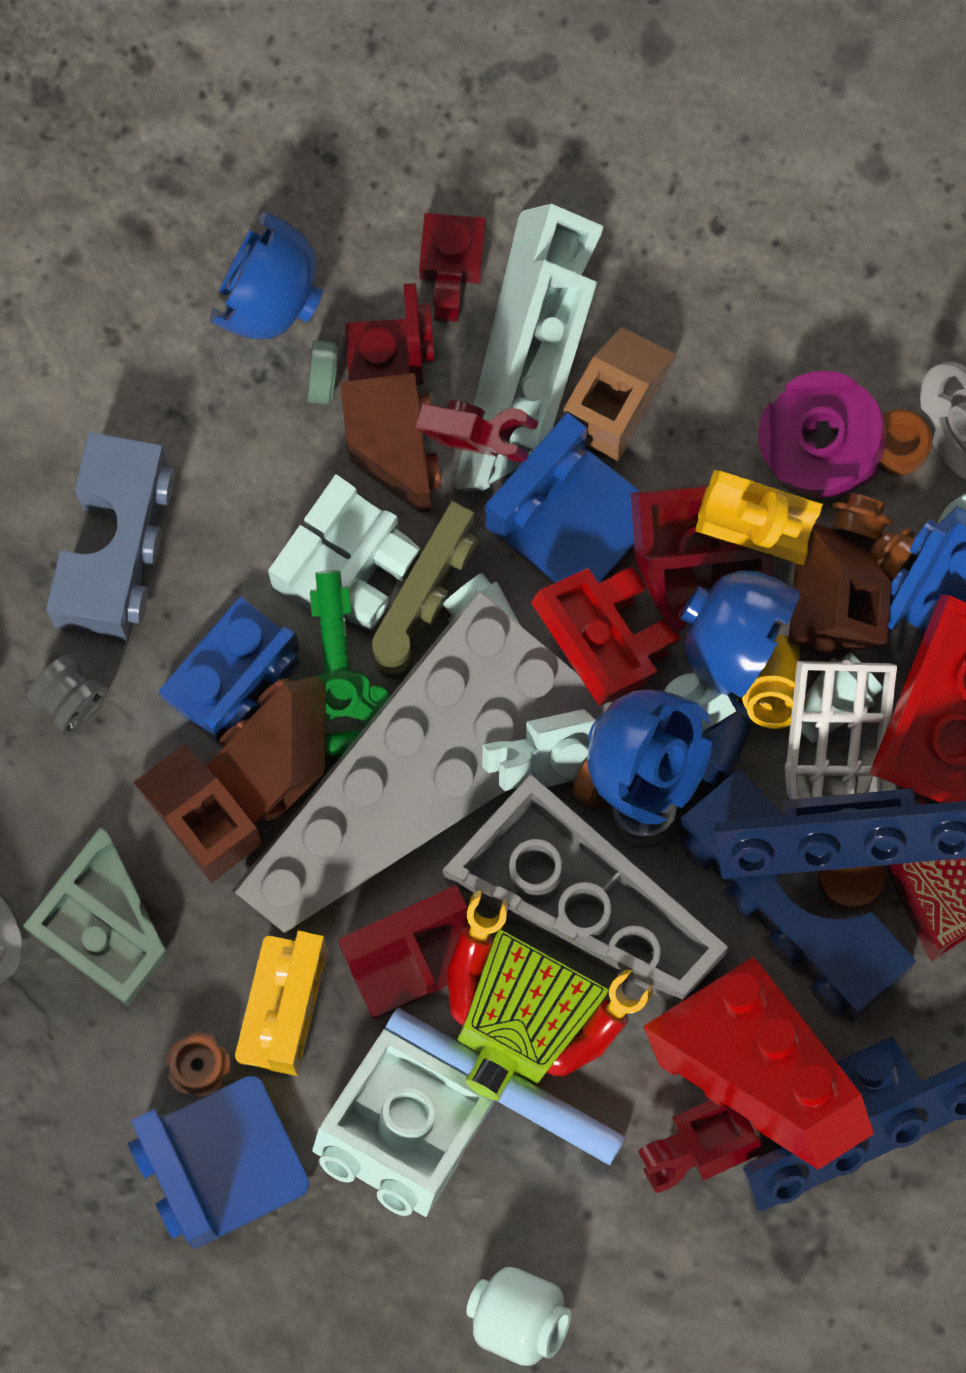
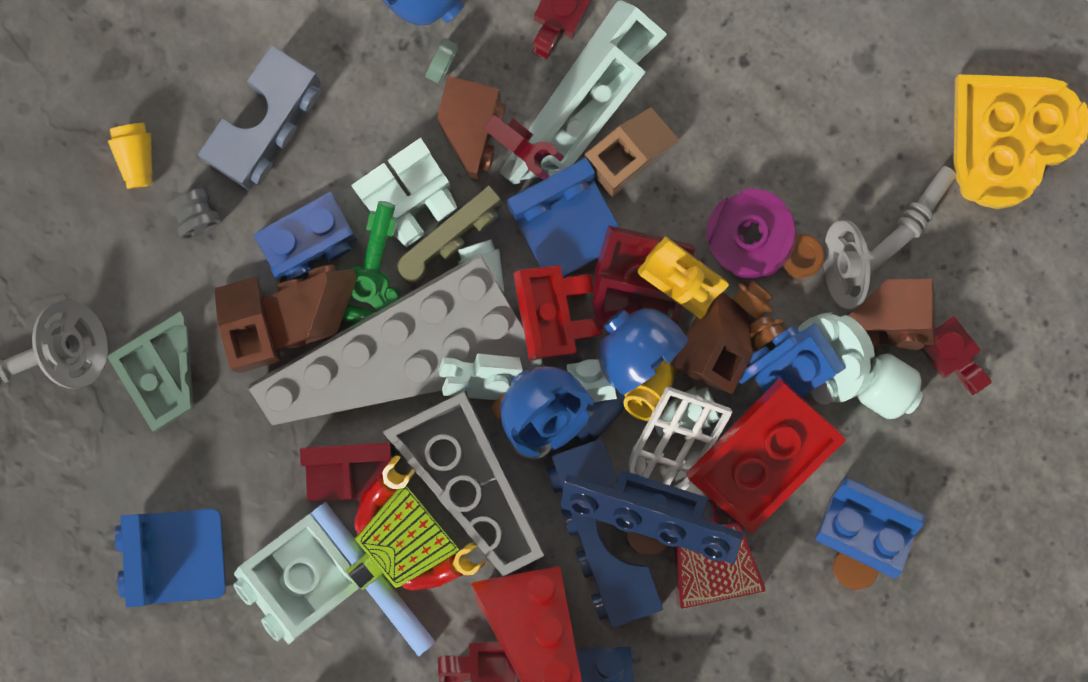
camera: 20 degrees right, 10 degrees up
dark orange plate [166,1032,230,1097] -> none
yellow bracket [235,931,328,1076] -> none
dark red bracket [345,283,435,385] -> none

